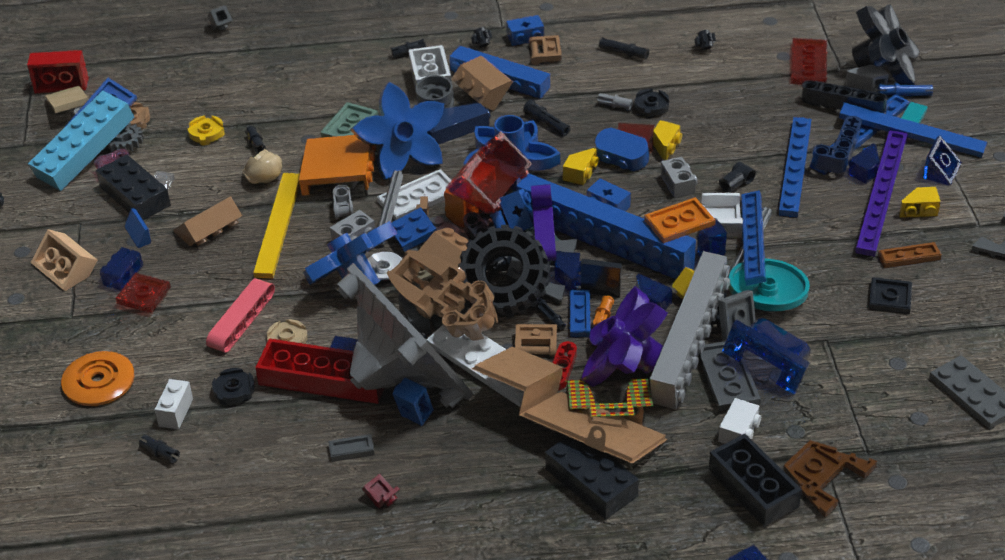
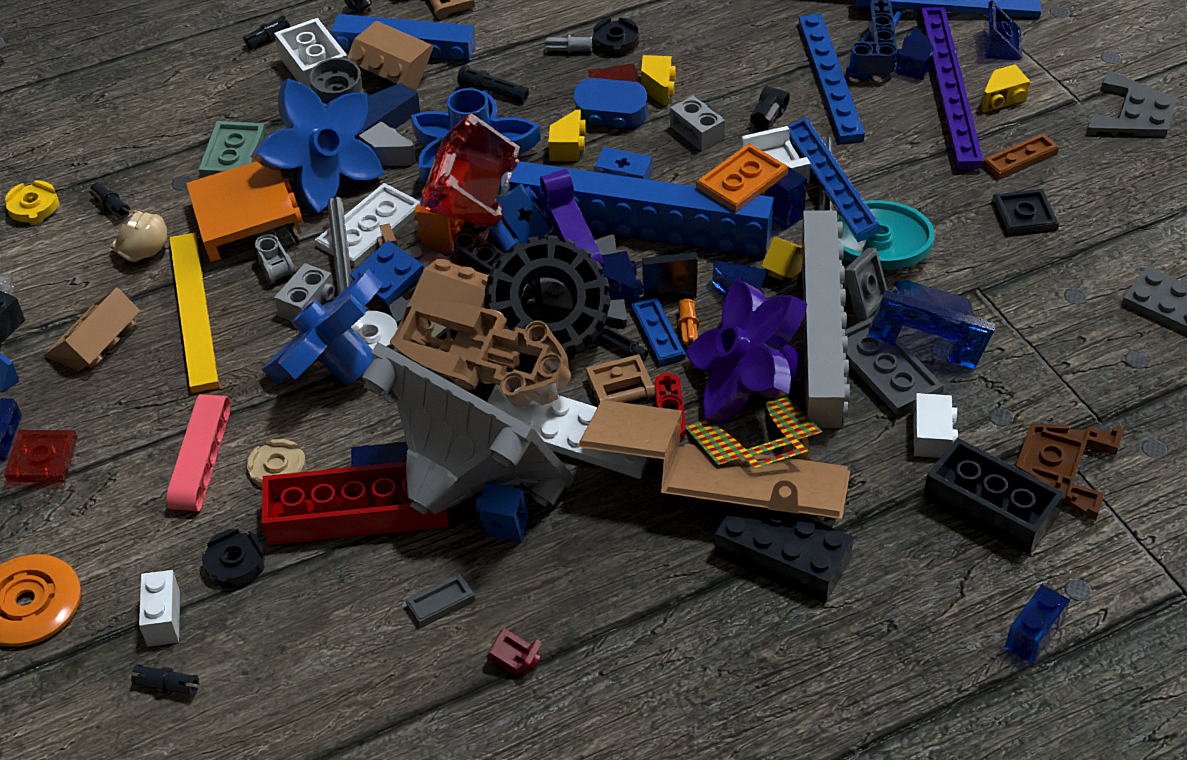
camera: 20 degrees left, 5 degrees up
none -> light grey slope [359,122,416,166]

